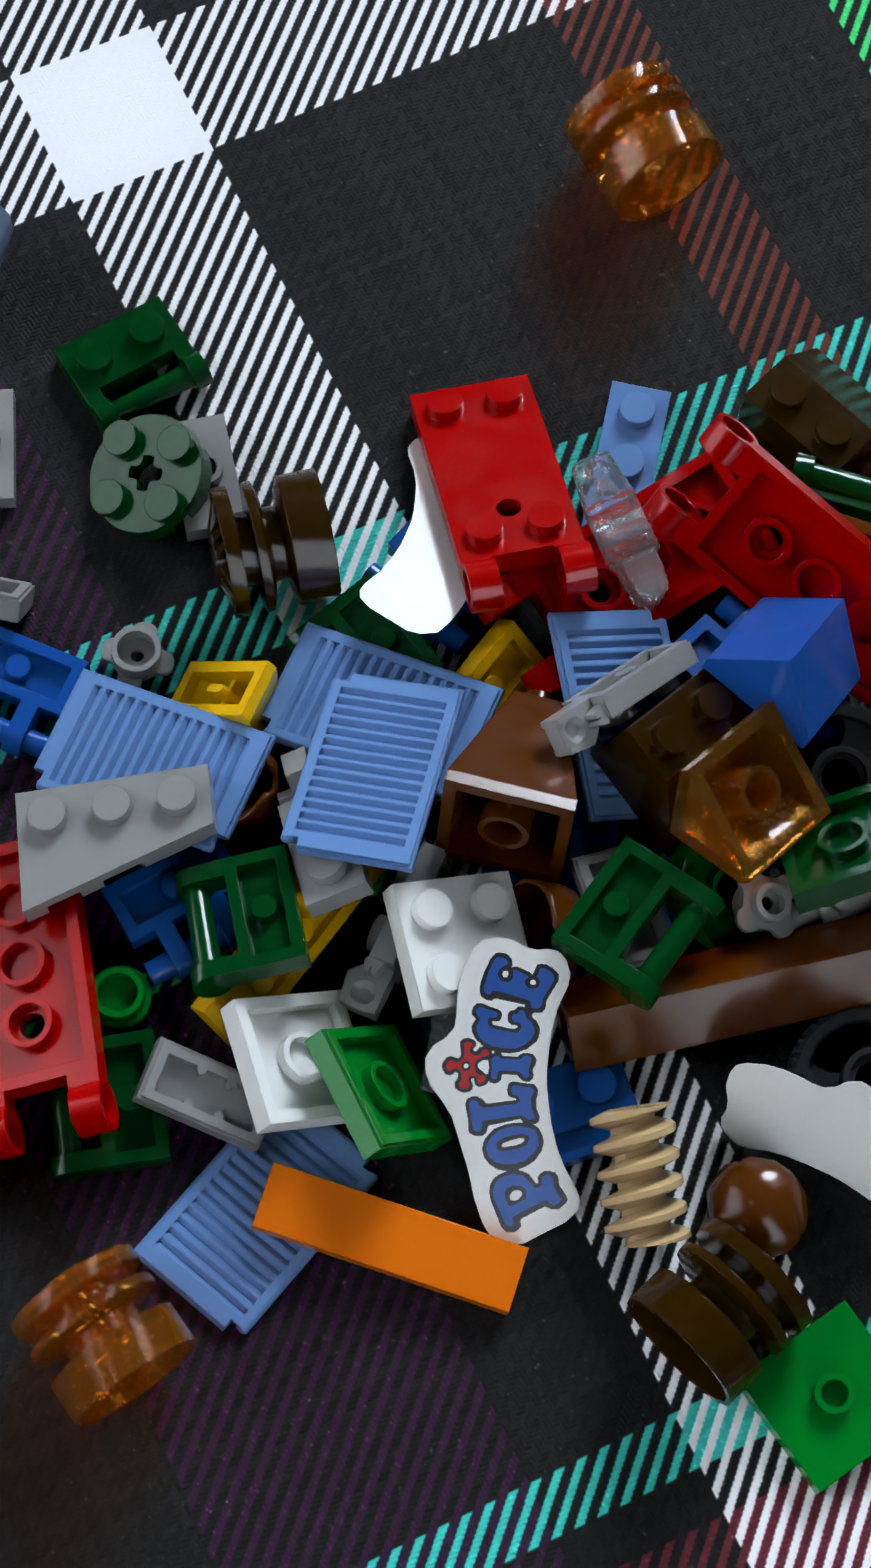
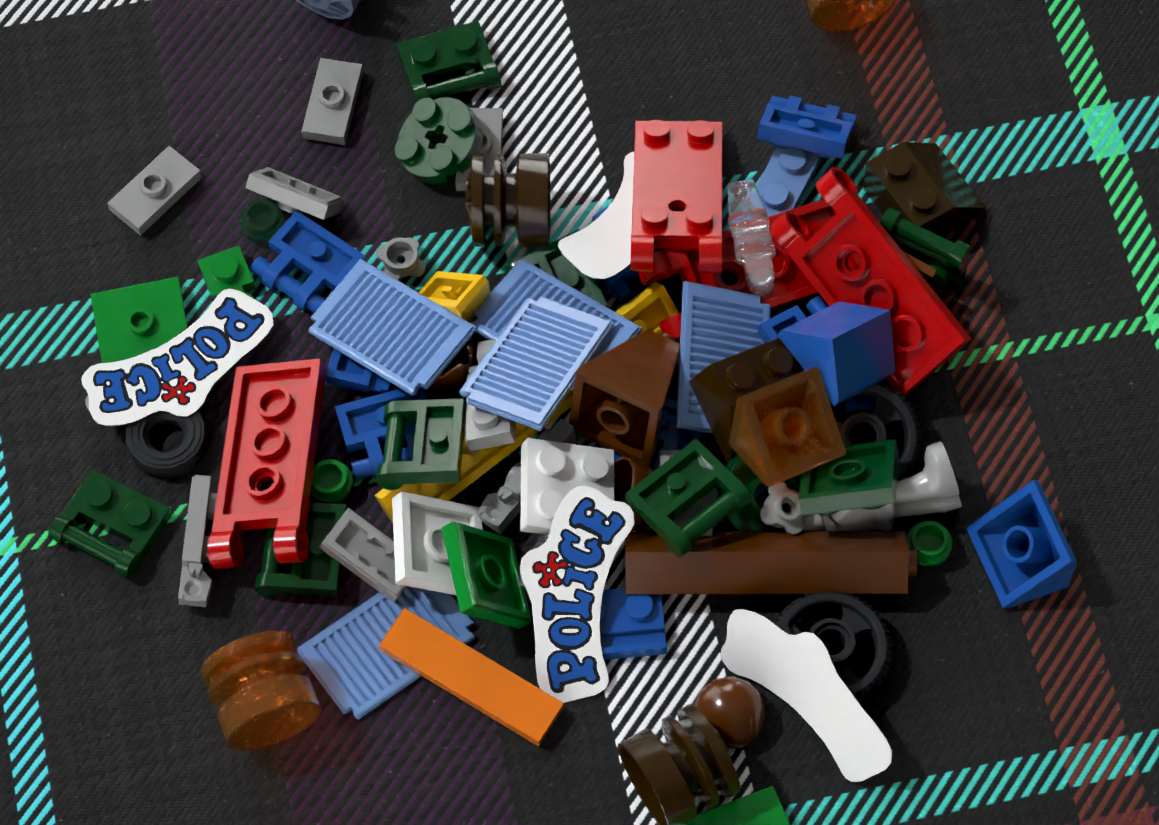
camera: 20 degrees right, 5 degrees down
light grey wing [15,764,218,923] -> none
light grey hinge [540,640,699,757] -> none
tan piece [589,1102,692,1248] -> none
none -> blue plate [757,95,857,159]

